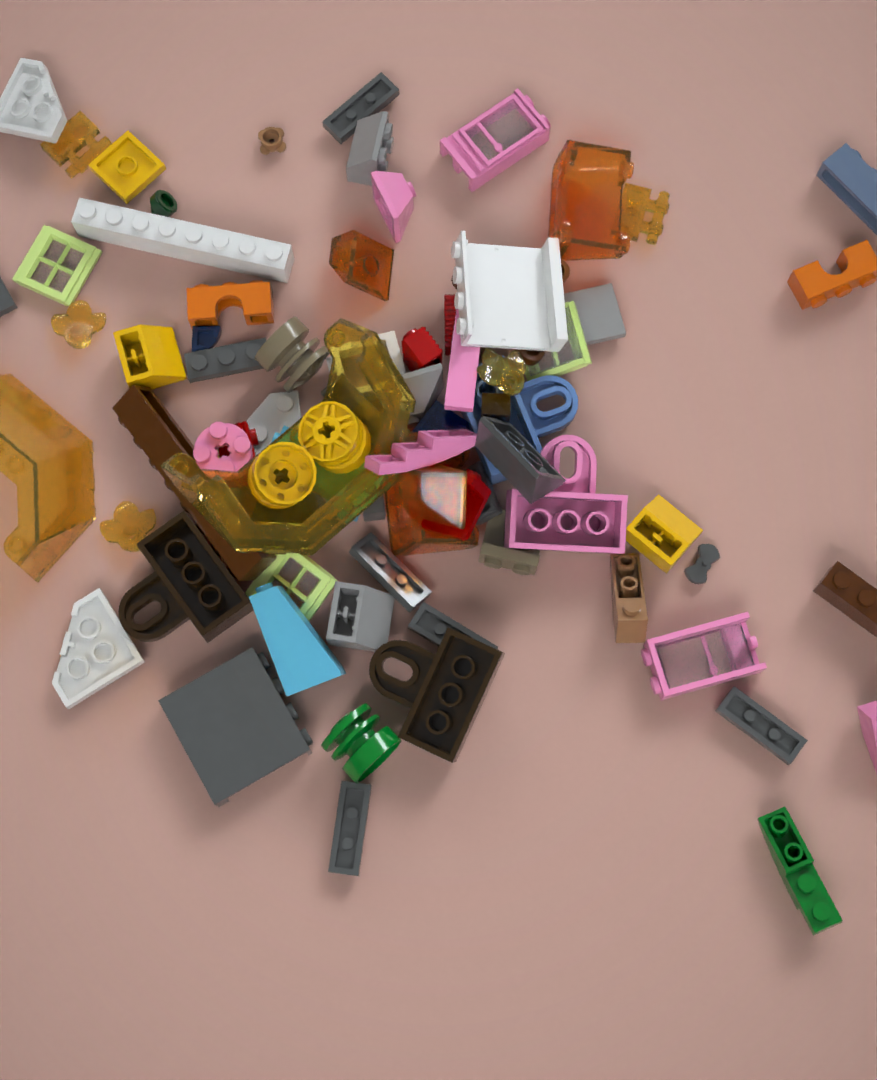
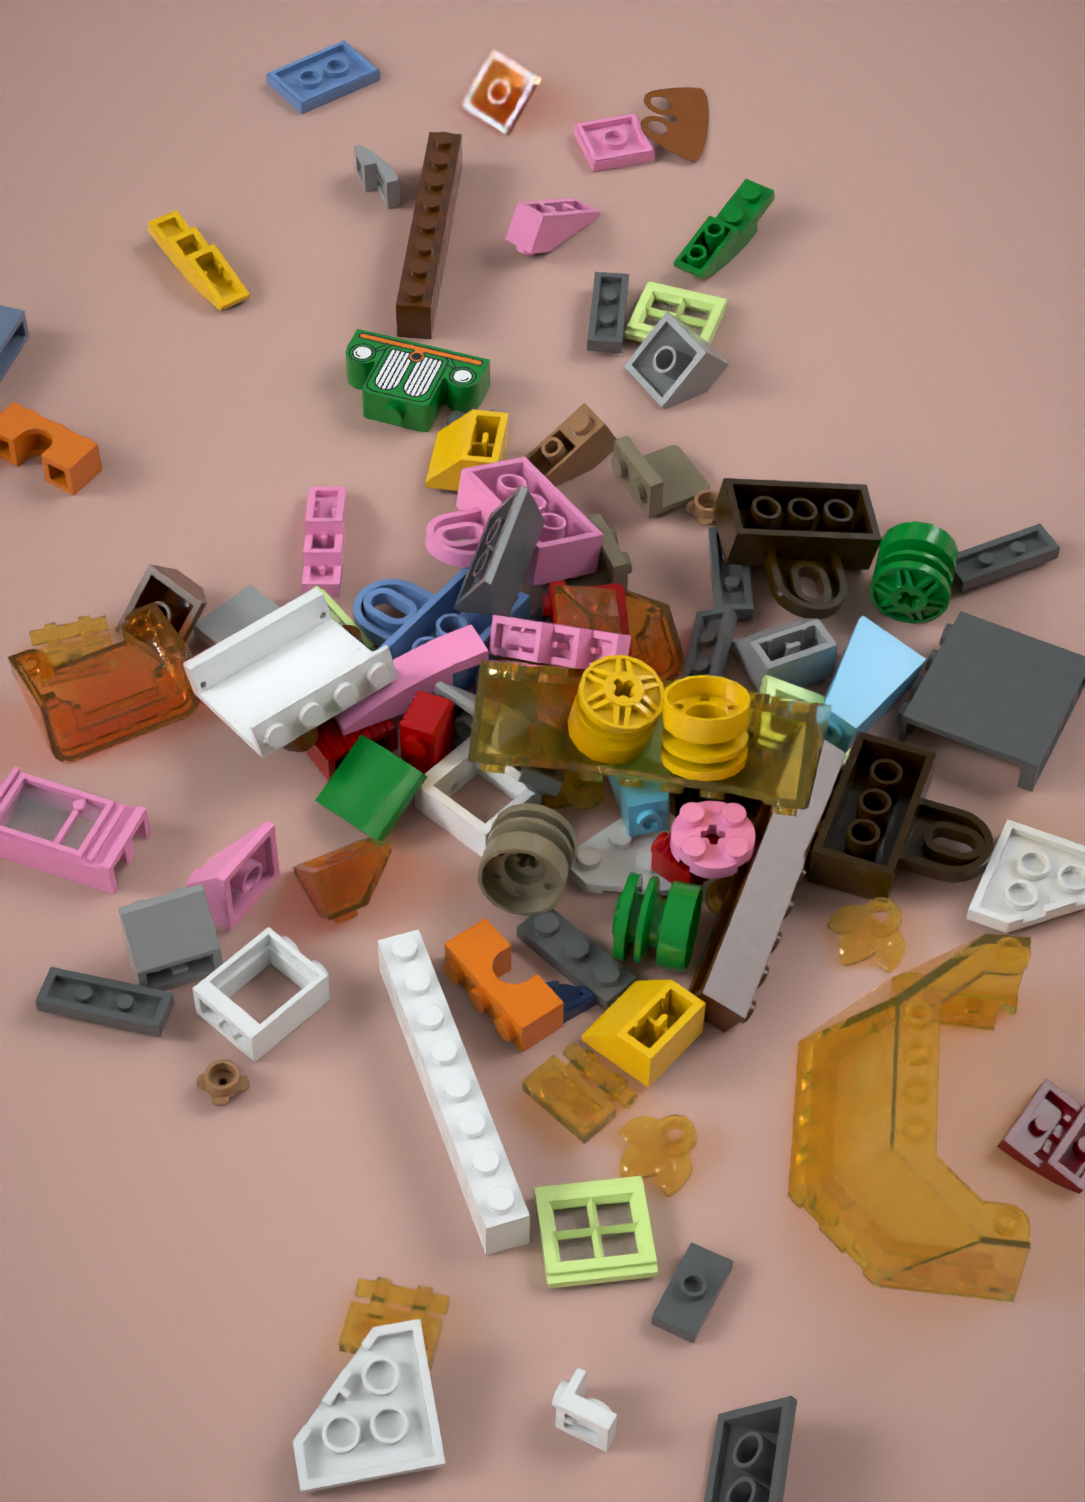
camera: 125 degrees left, 25 degrees down
yellow plate [88,130,166,204] -> none
dark green tile [150,190,177,217] -> none
clear yellow plate [476,347,526,396] -> none
dark brown slope [481,393,511,422] -> none
door [641,612,767,701] -> none
none -> reddish brown slope [115,564,207,670]
none -> white window [192,927,330,1062]
none -> bright pink slope [301,487,346,597]
none -> green slope [315,734,427,844]
none -> brick [345,329,490,432]
none -> clear yellow plate [522,1042,638,1144]
none -> dark tan bracket [611,436,710,518]
none -> green wheel [612,872,703,974]
none -> yellowish green piece [624,281,728,344]
none -> light grey slope [624,312,729,409]
none -> medium nougat plate [686,490,719,526]

